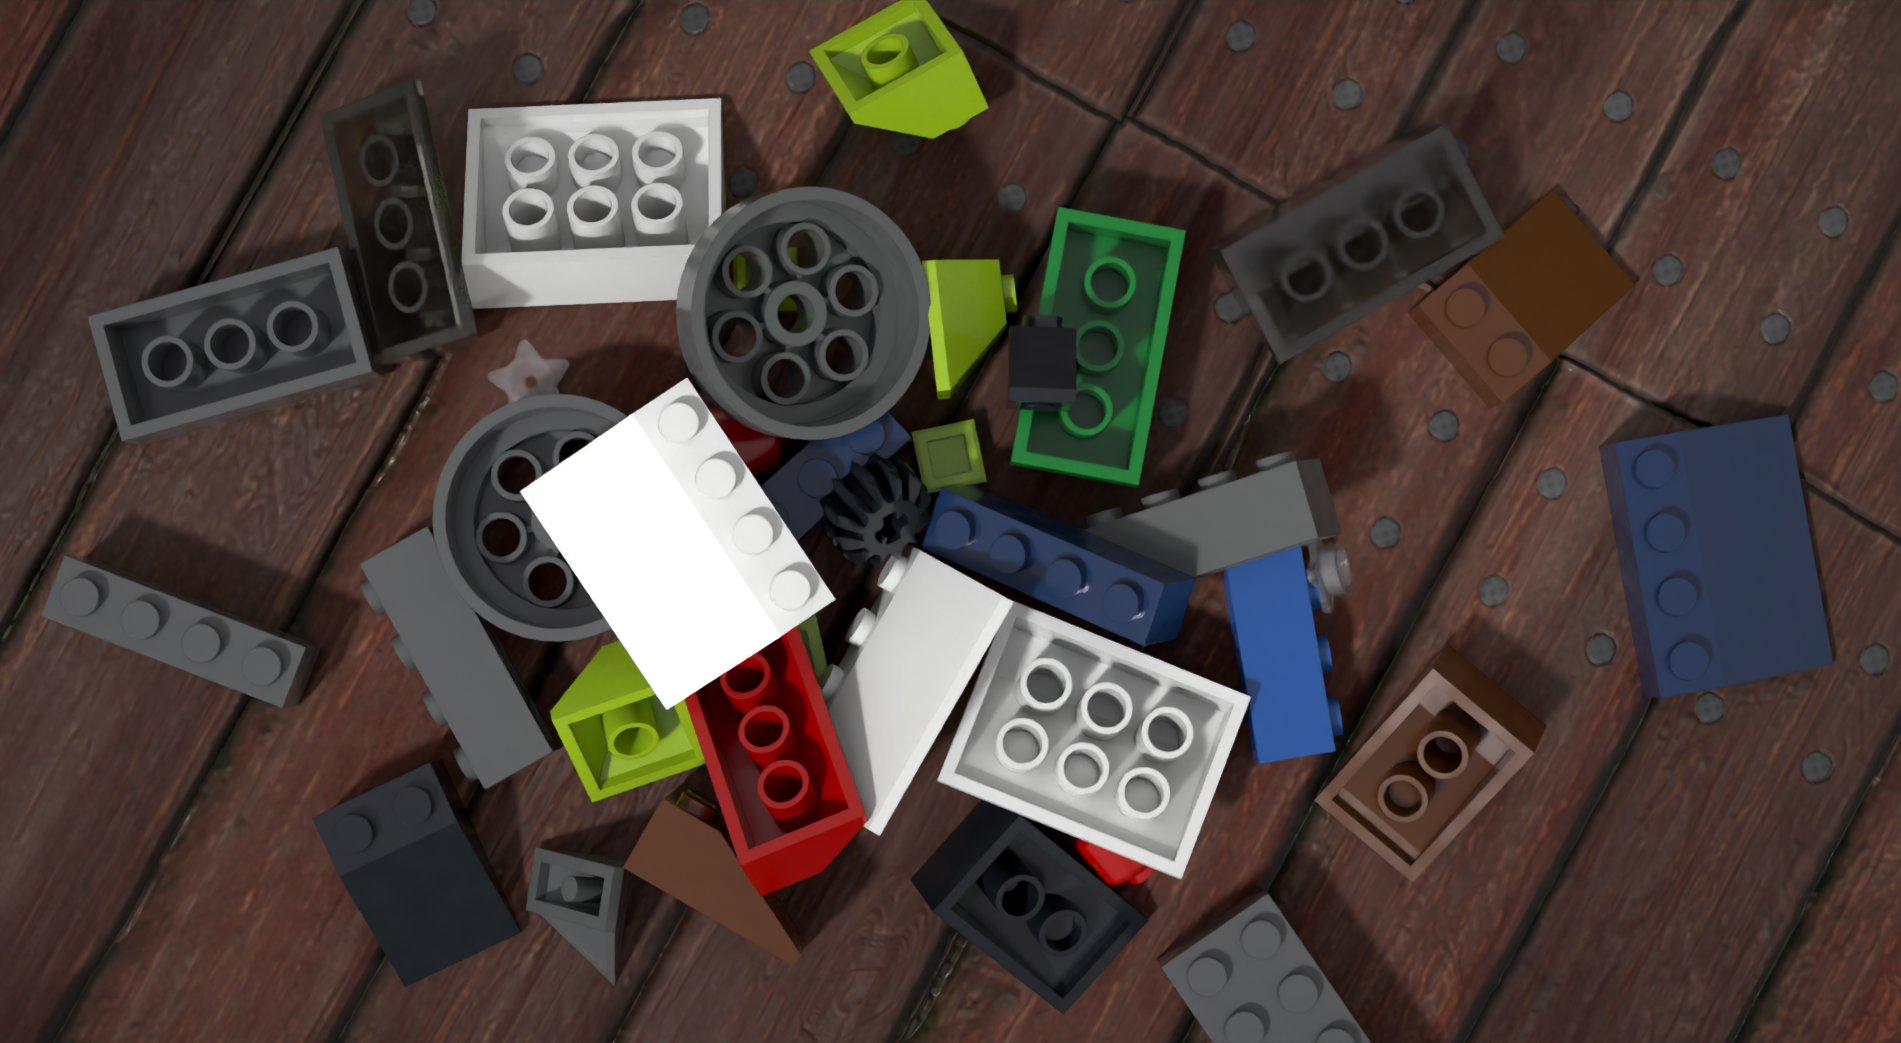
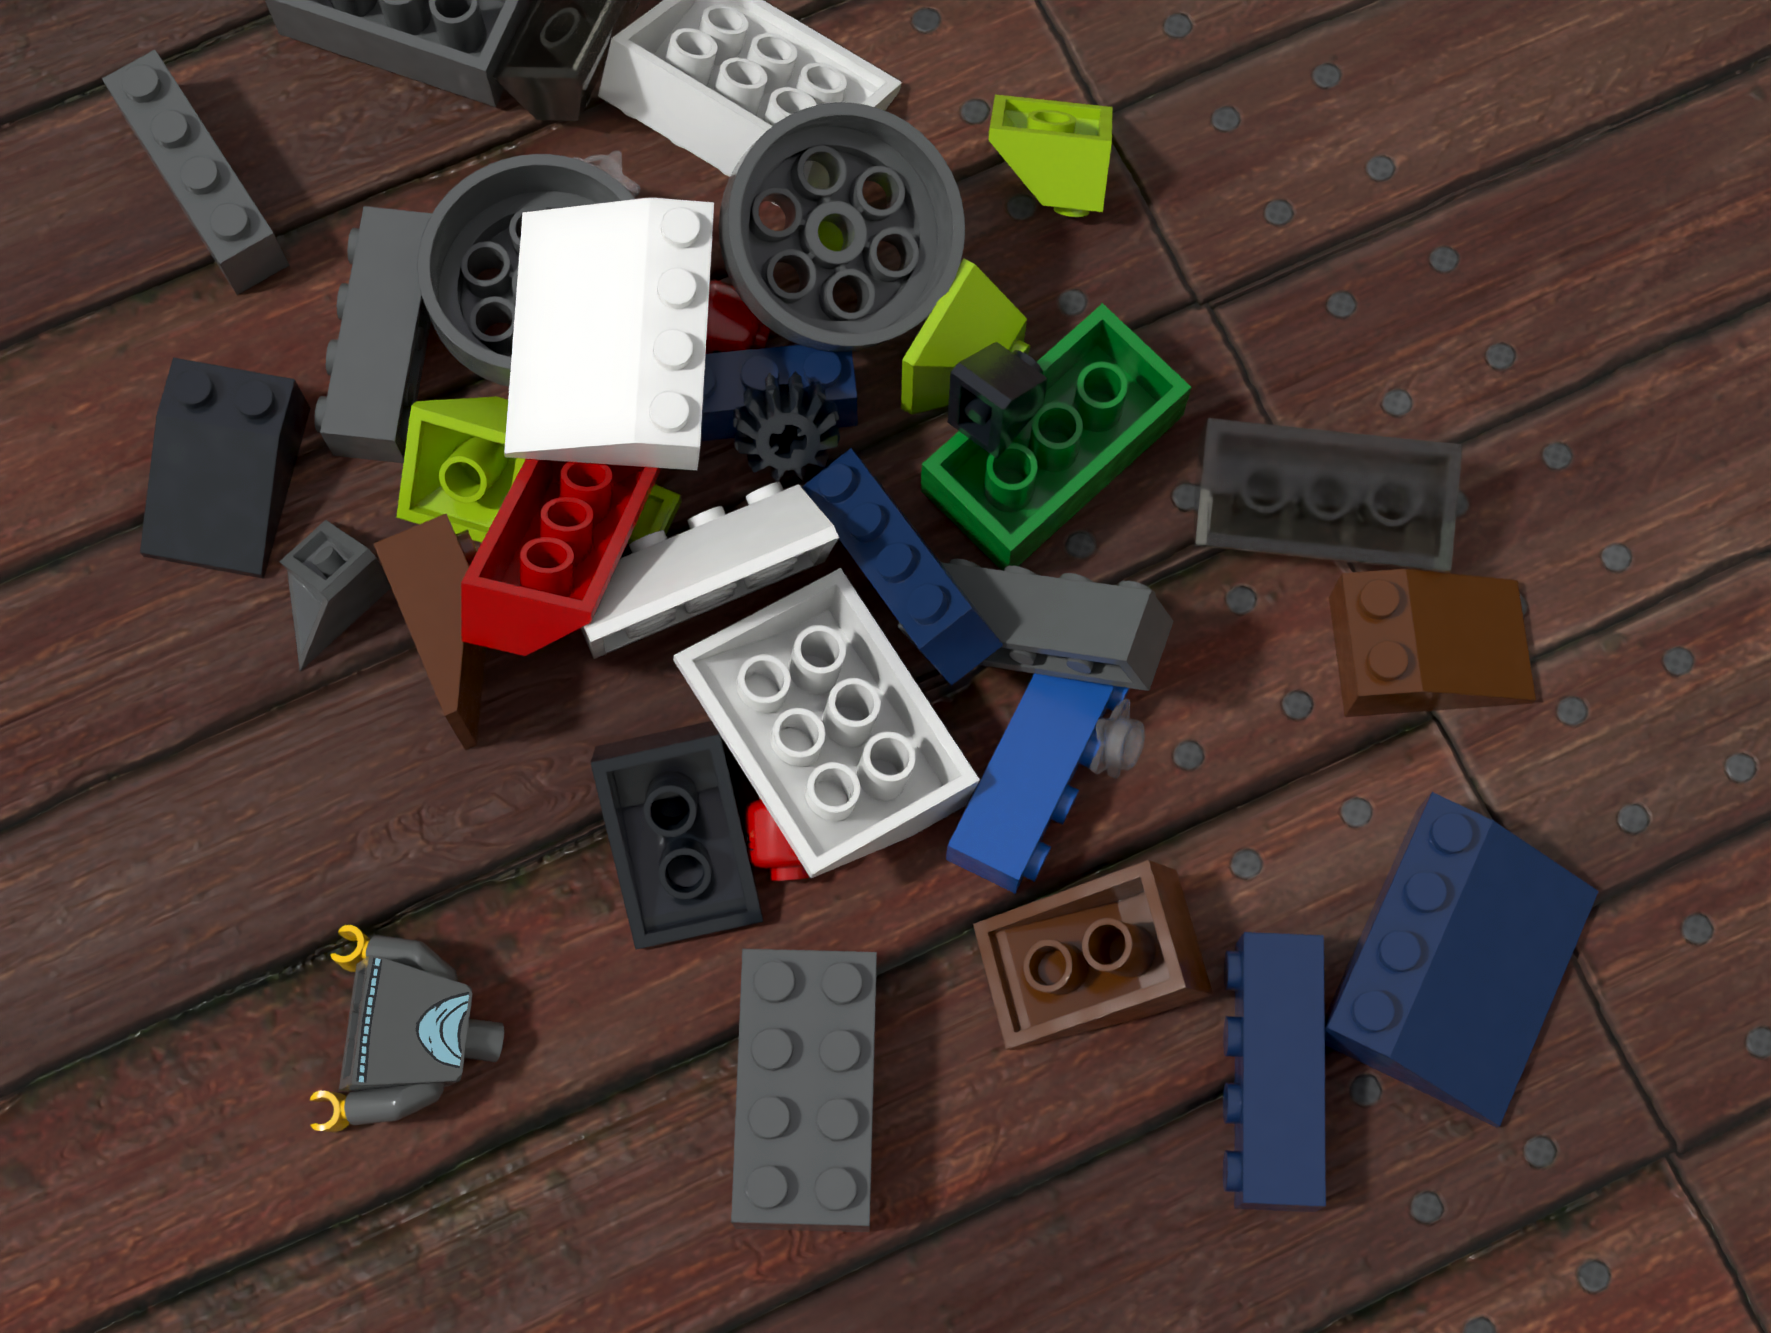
camera: 35 degrees right, 15 degrees down
lime tile [912,419,987,494] -> none
none -> dark blue brick [1223,932,1326,1212]

